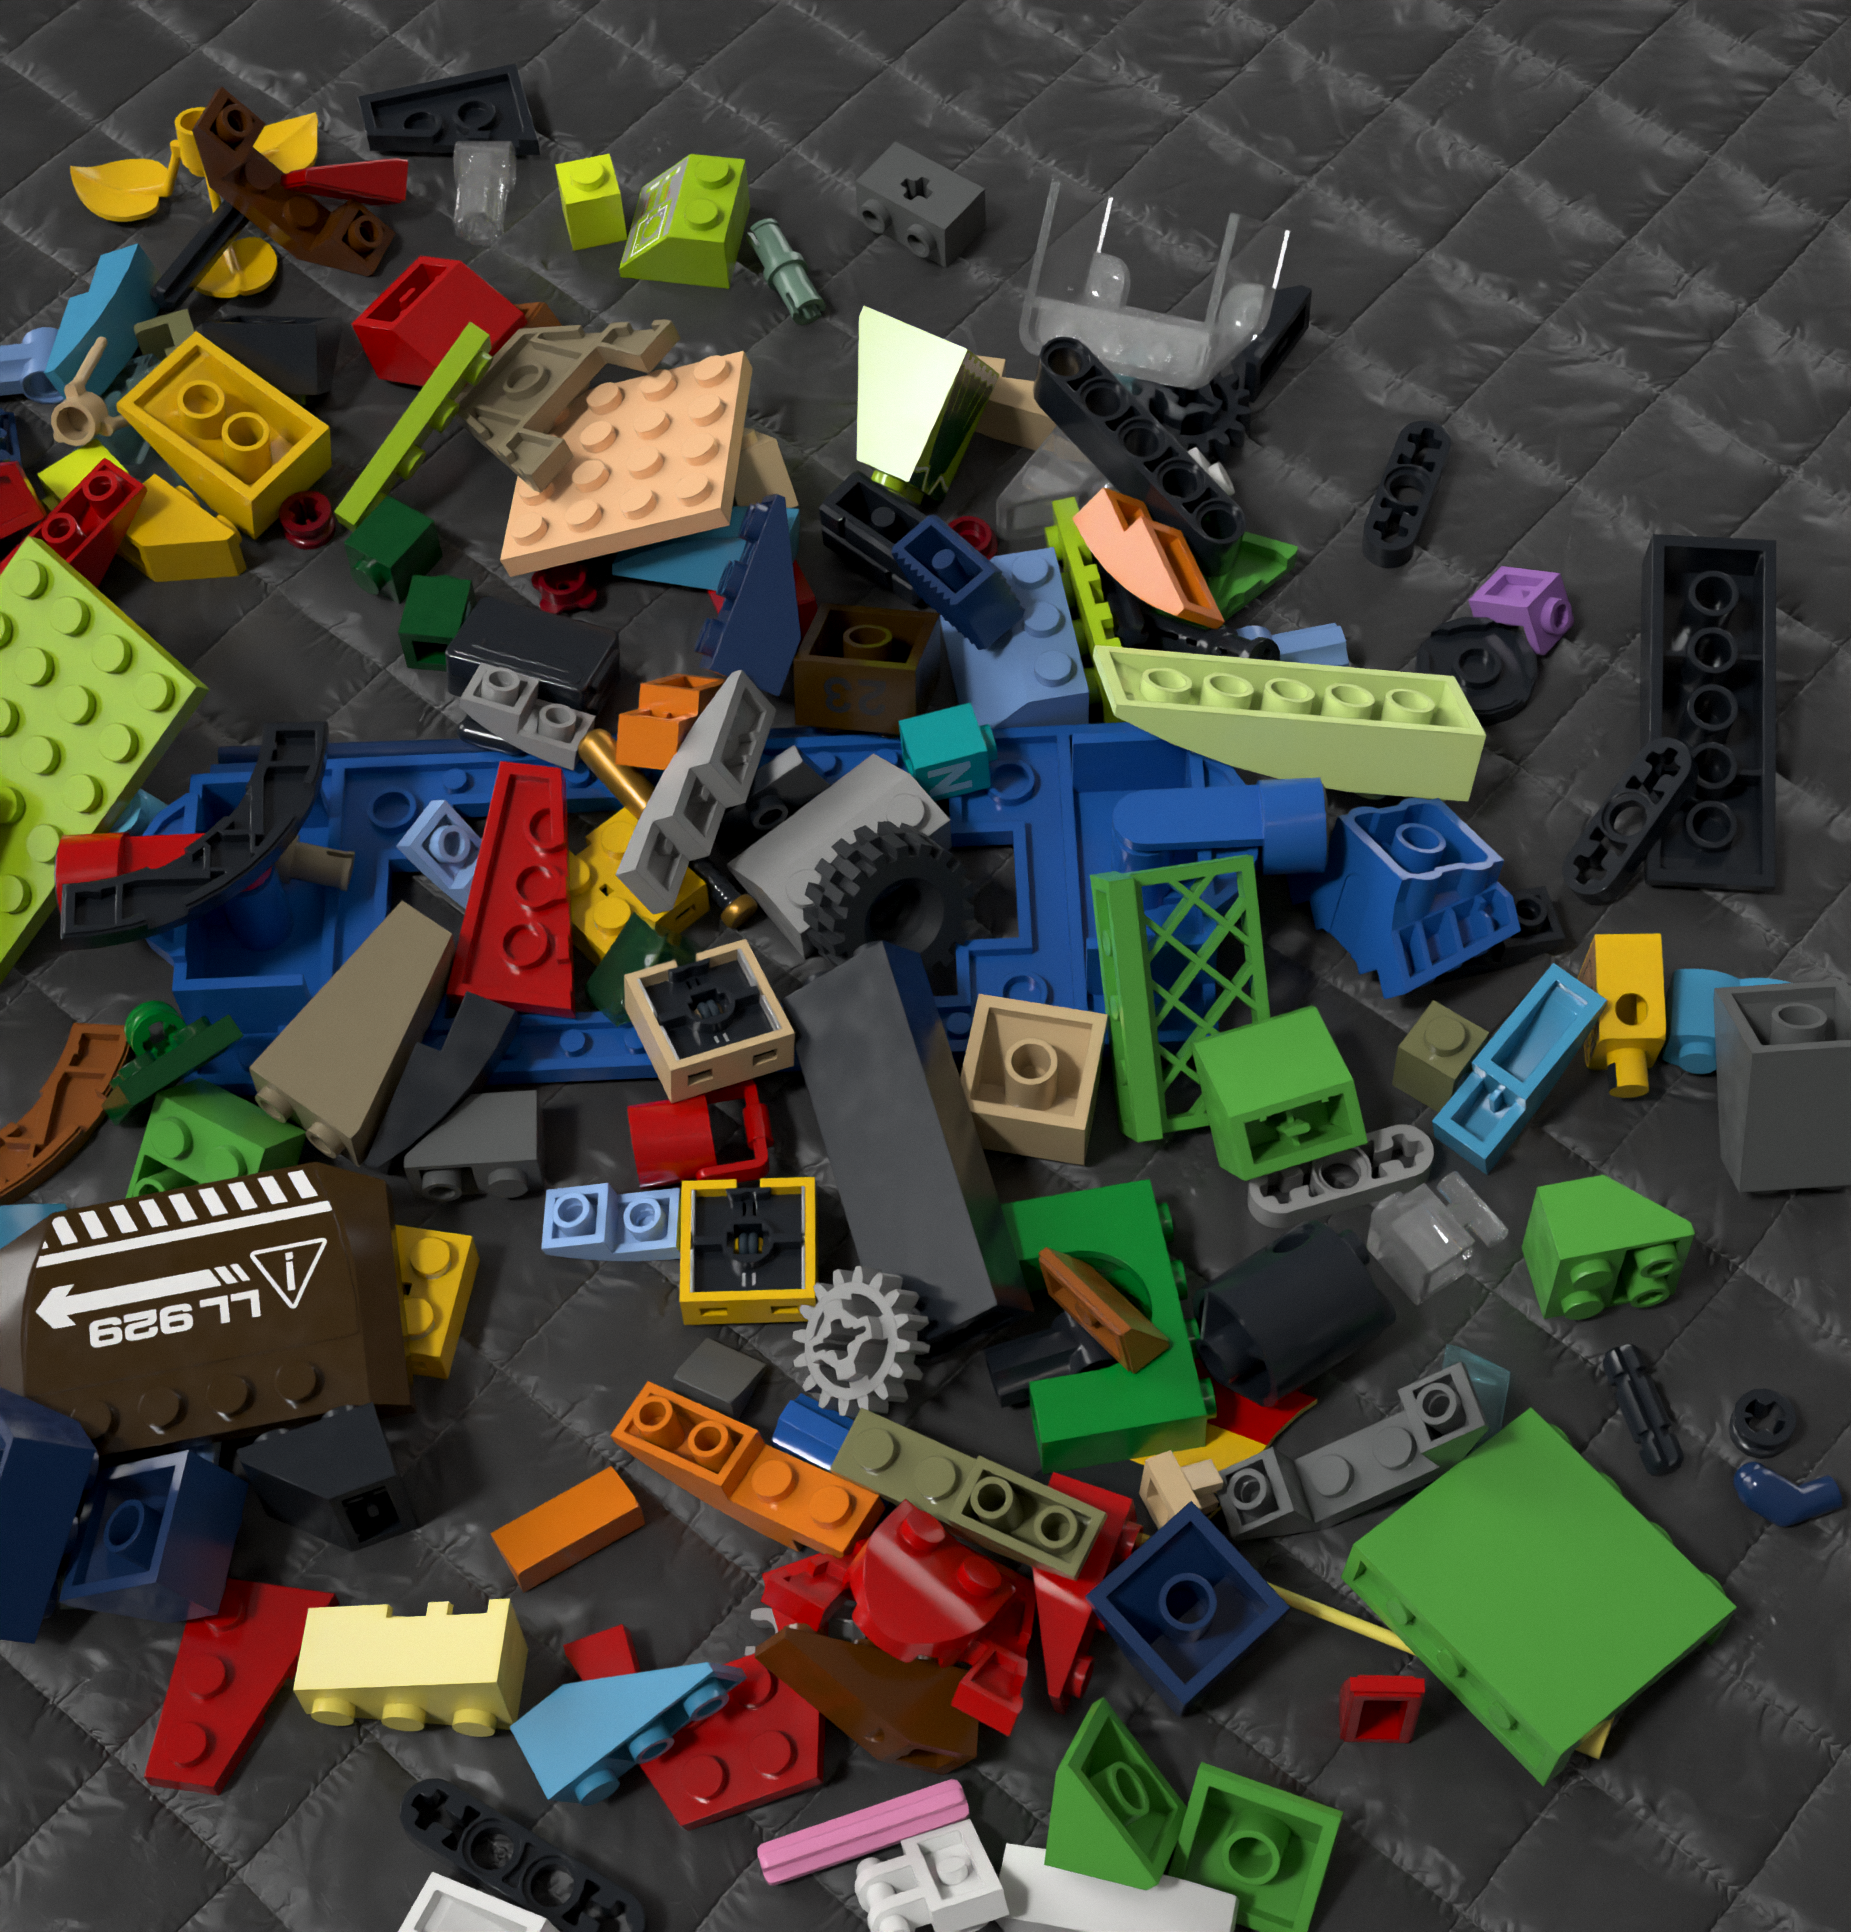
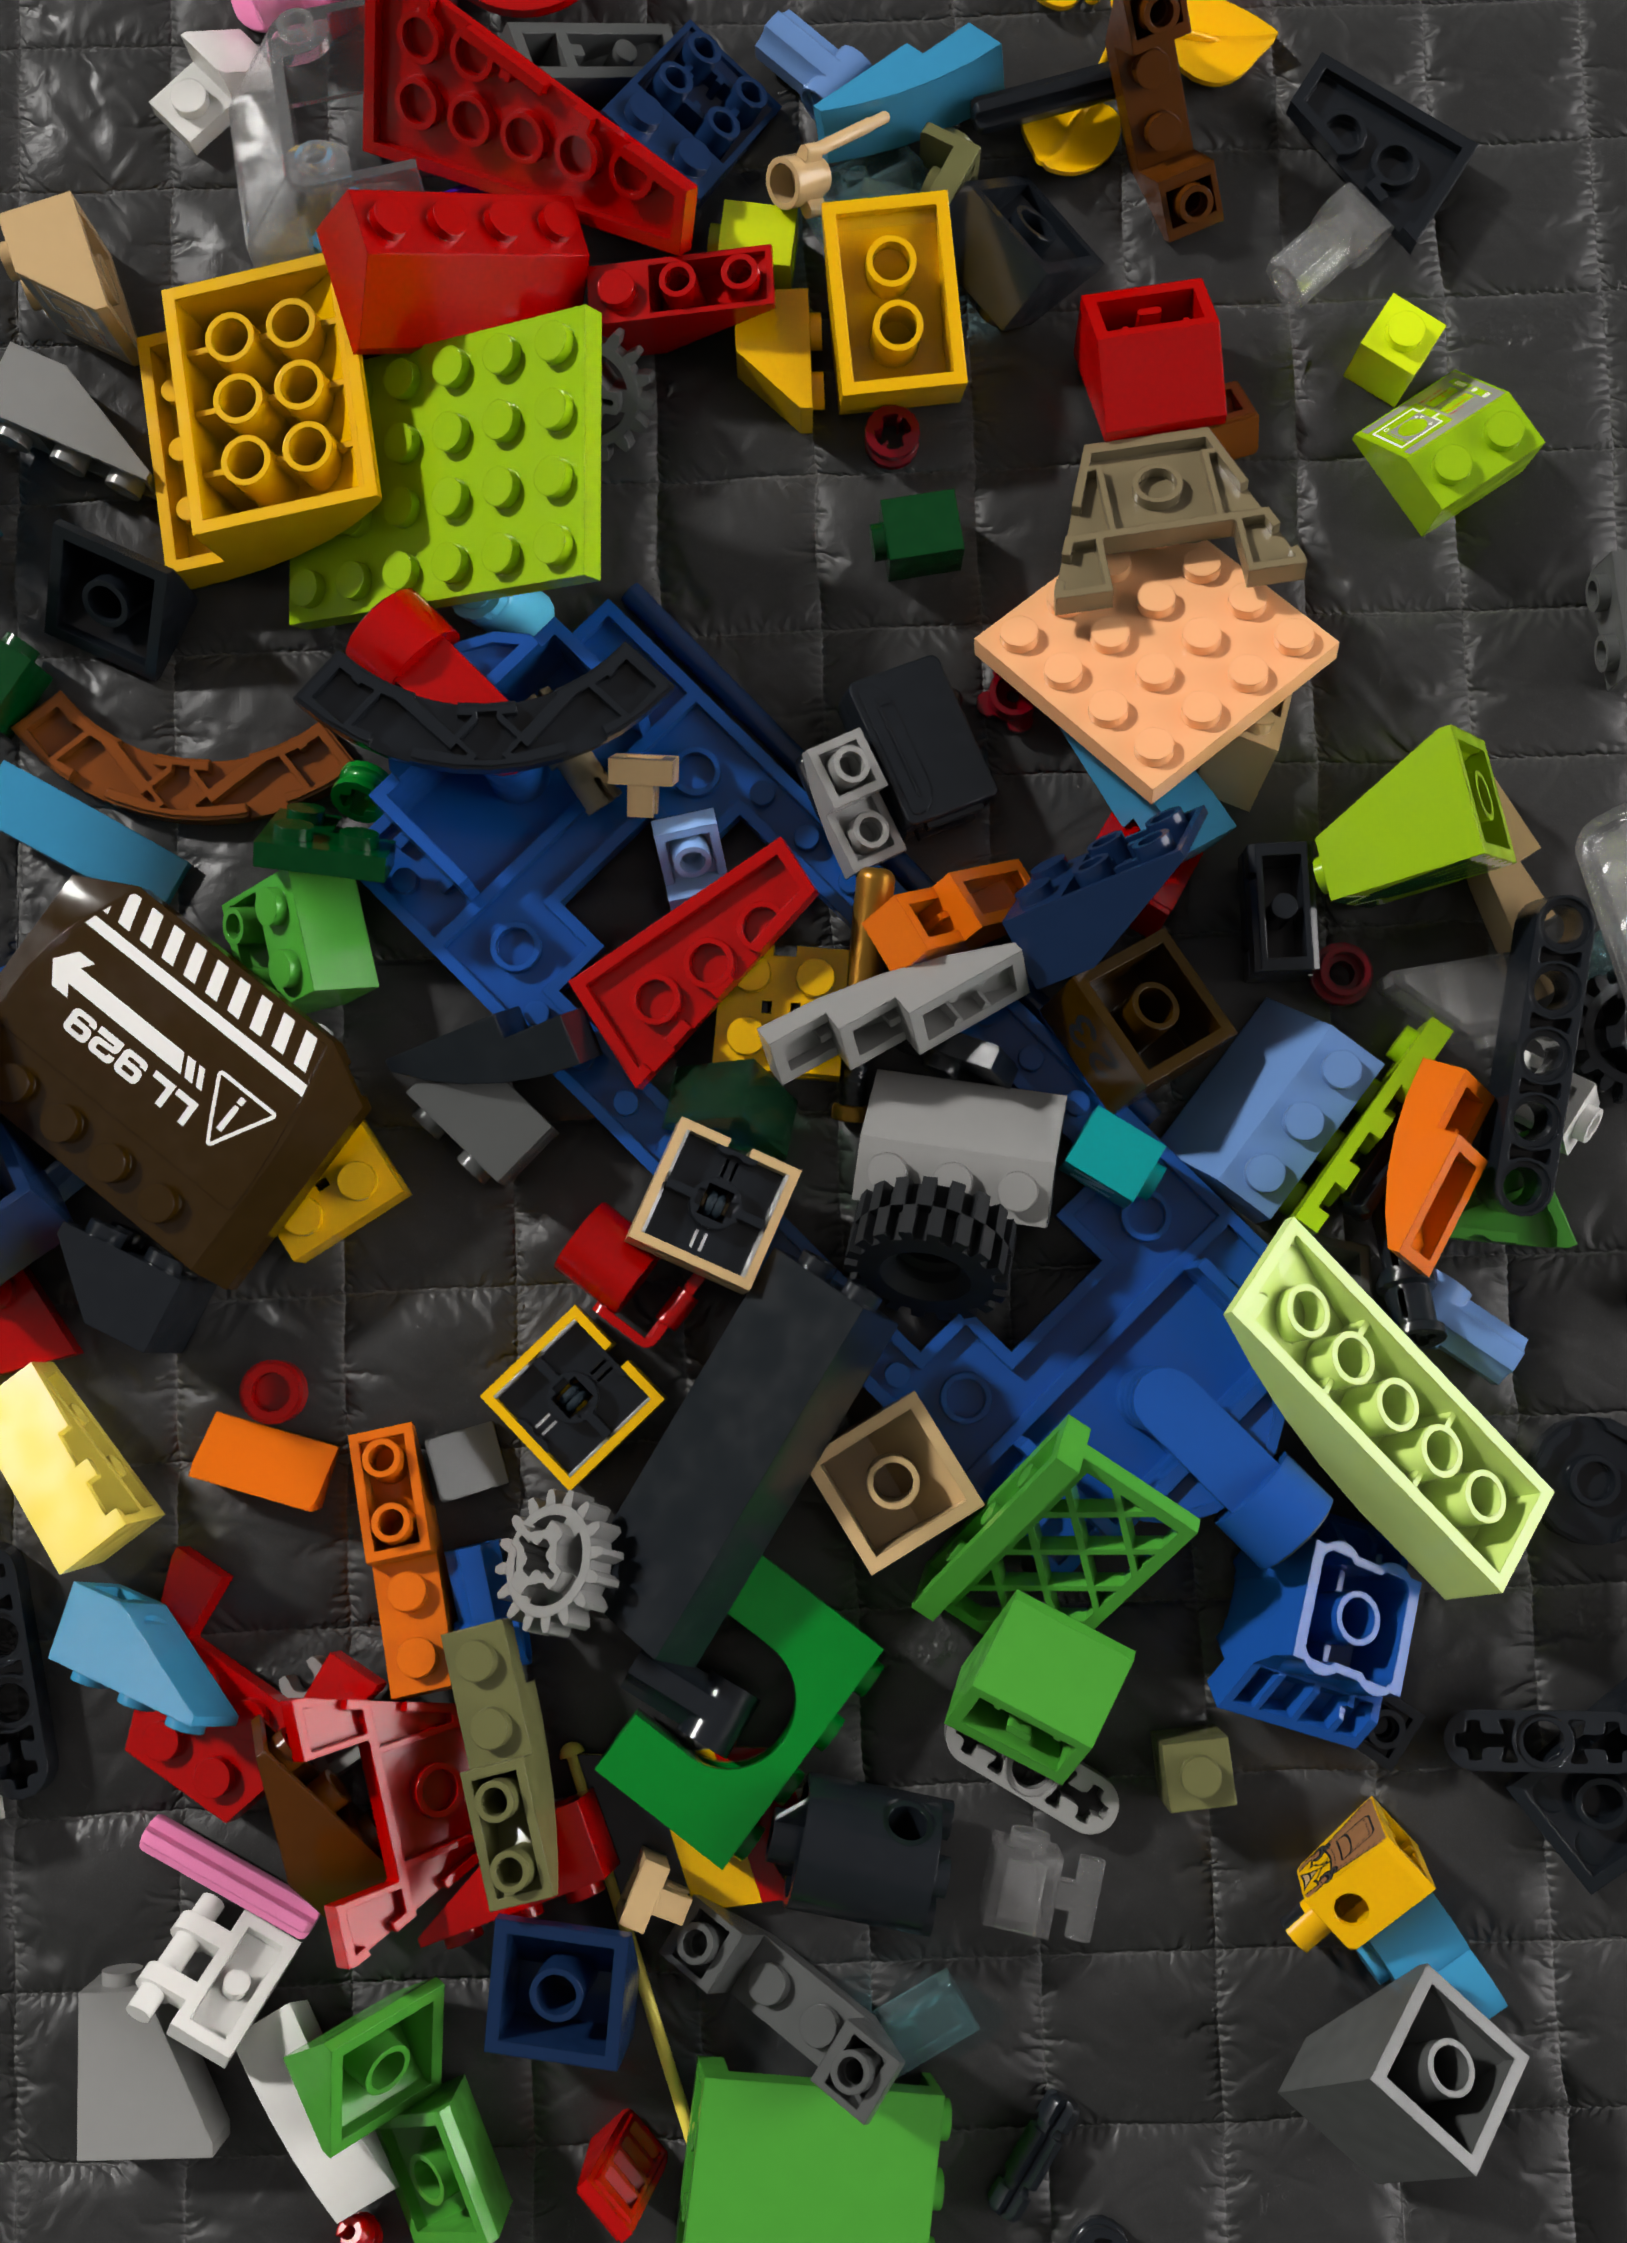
camera: 45 degrees right, 25 degrees up
dark tan slope [249,900,456,1167] -> none
red slope [280,158,408,207] -> none
lime plate [334,322,493,532] -> none
dark green brick [398,575,477,672] -> none
light blue slope [541,1183,681,1261] -> none
sand green pin [746,218,826,325] -> none
red slope [841,1499,1017,1668] -> none
dark blue brick [891,515,1025,650] -> none
dark orange slope [1038,1247,1170,1374] -> none
dark azure slope [1432,963,1607,1175] -> none
bright green slope [1522,1175,1695,1320] -> none
none -> red tile [239,1360,308,1424]
none -> tan tile [608,753,679,818]

